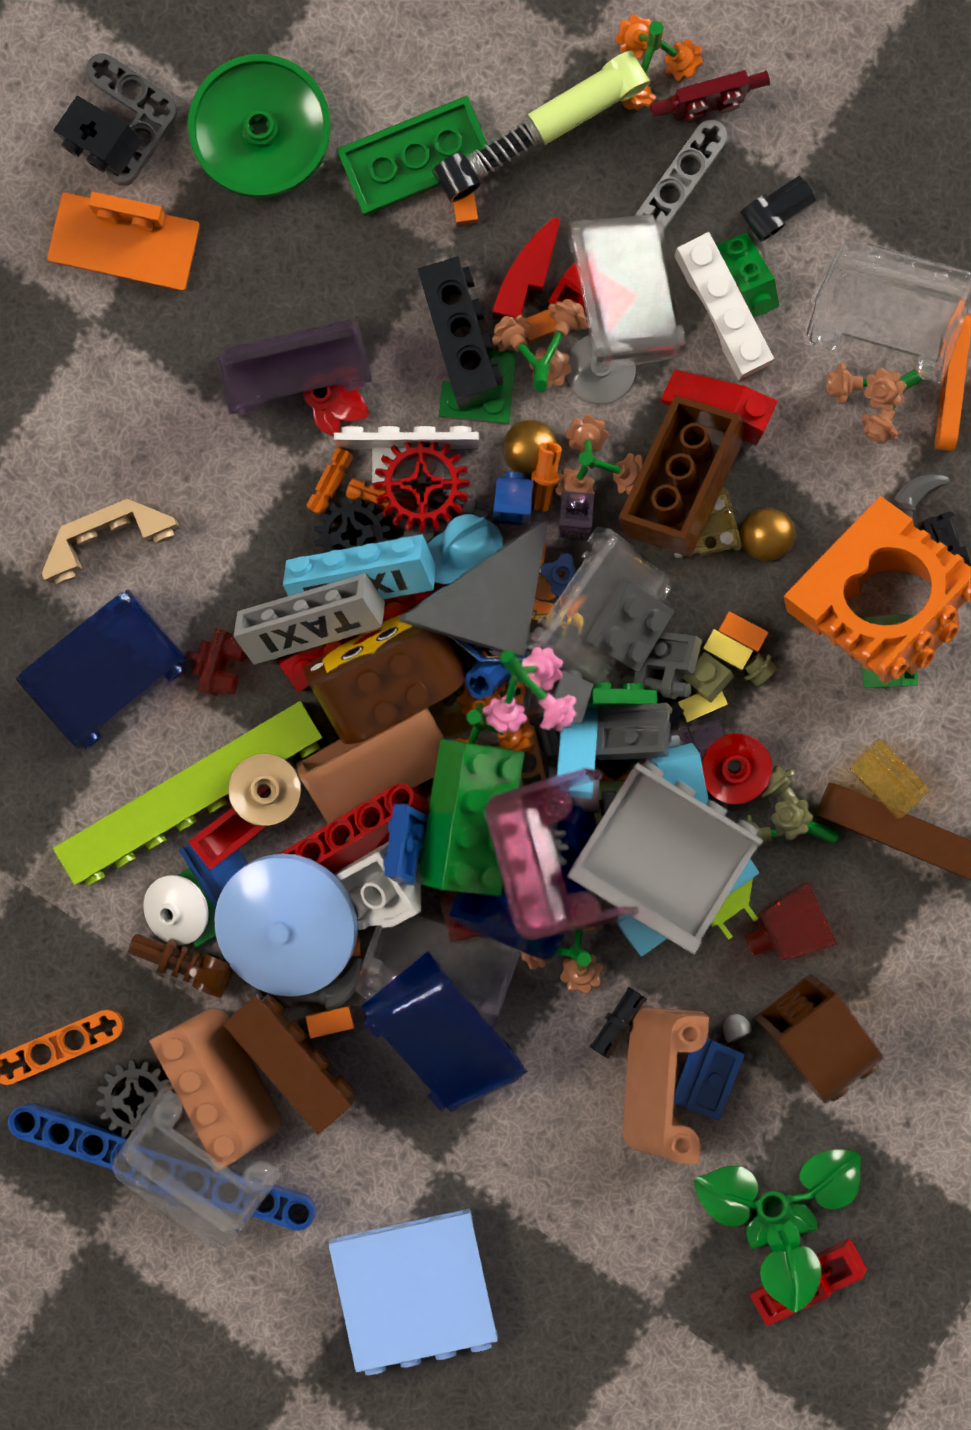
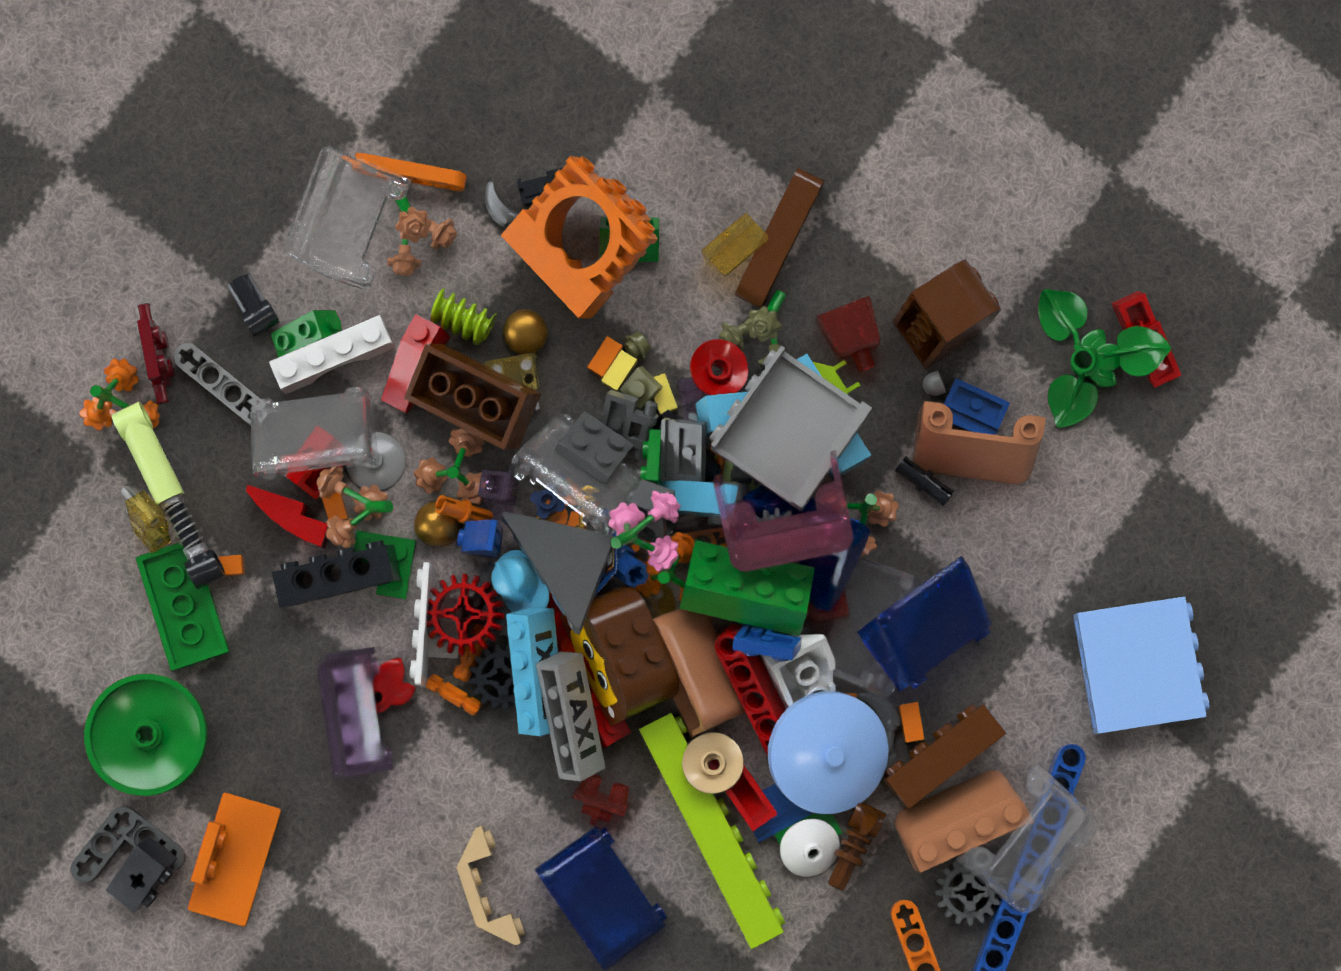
camera: 85 degrees left, 5 degrees down
none -> clear yellow piece [121,486,171,554]
none -> lime piece [430,288,497,346]

